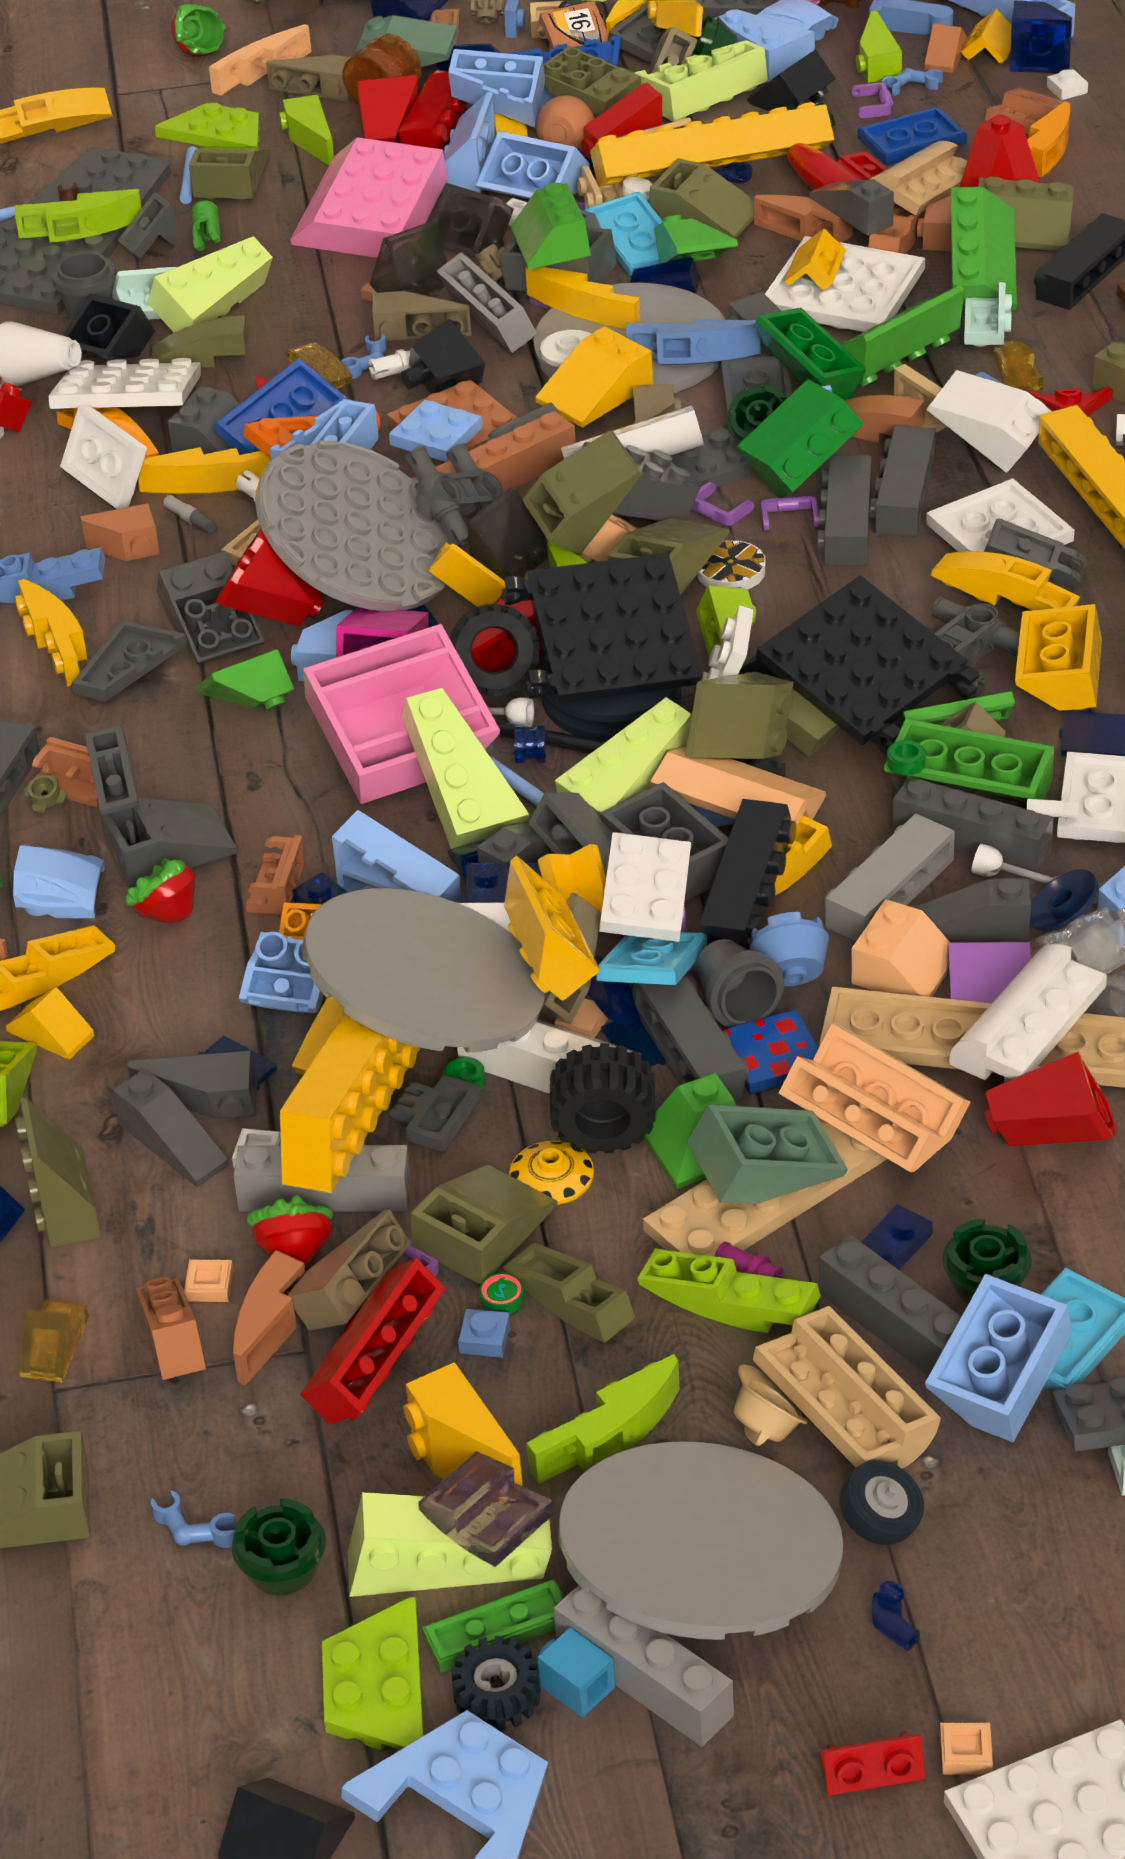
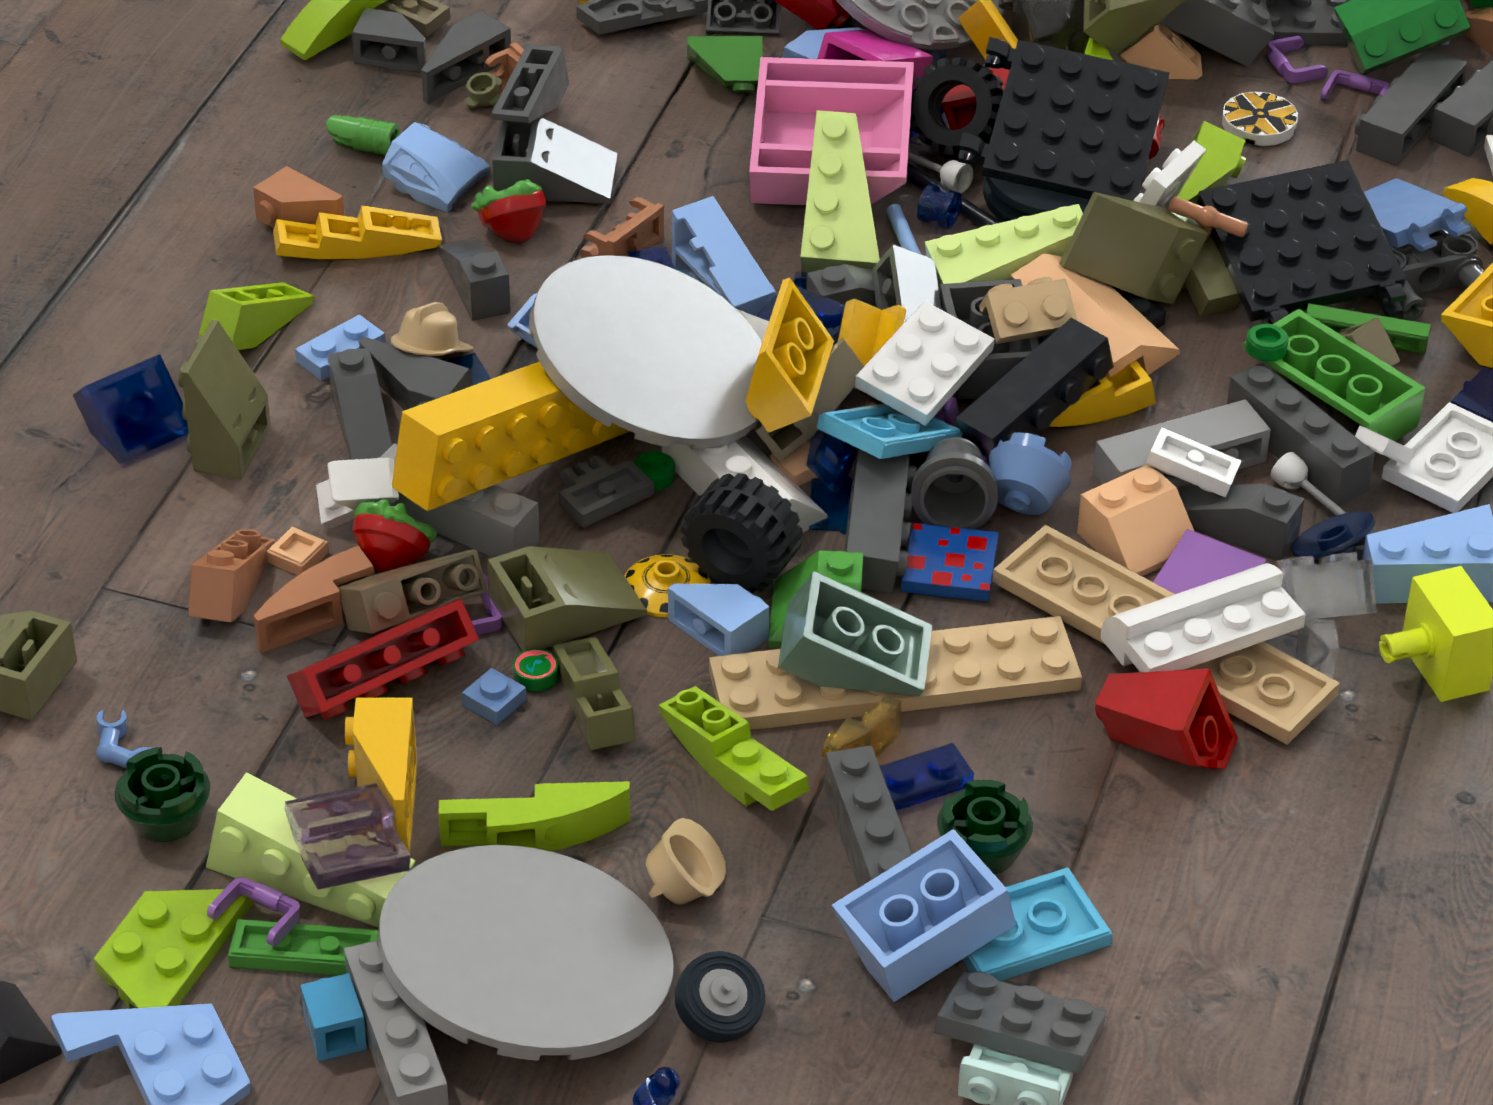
camera: 25 degrees right, 0 degrees up
yellow slope [6,987,95,1060] -> none
clear yellow slope [19,1300,89,1383] -> none
black bush [451,1636,541,1731] -> none
olive slope [607,518,730,595] -> none
magenta pin [714,1241,784,1278] -> none
tan brick [753,1306,941,1469] -> none
light nougat slope [779,1024,971,1172] -> none
none -> medium lavender piece [207,877,300,947]
none -> light blue plate [295,314,386,381]
none -> white slope [316,458,399,528]
none -> tan piece [391,302,473,356]
none -> dark grey slope [437,237,511,321]
none -> light blue slope [668,584,769,656]
none -> clear yellow slope [822,695,902,758]
none -> tan bracket [979,277,1078,344]
none -> white plate [1145,427,1241,498]
none -> nougat piece [1168,196,1248,241]
none -> medium blue tile [1364,178,1471,252]

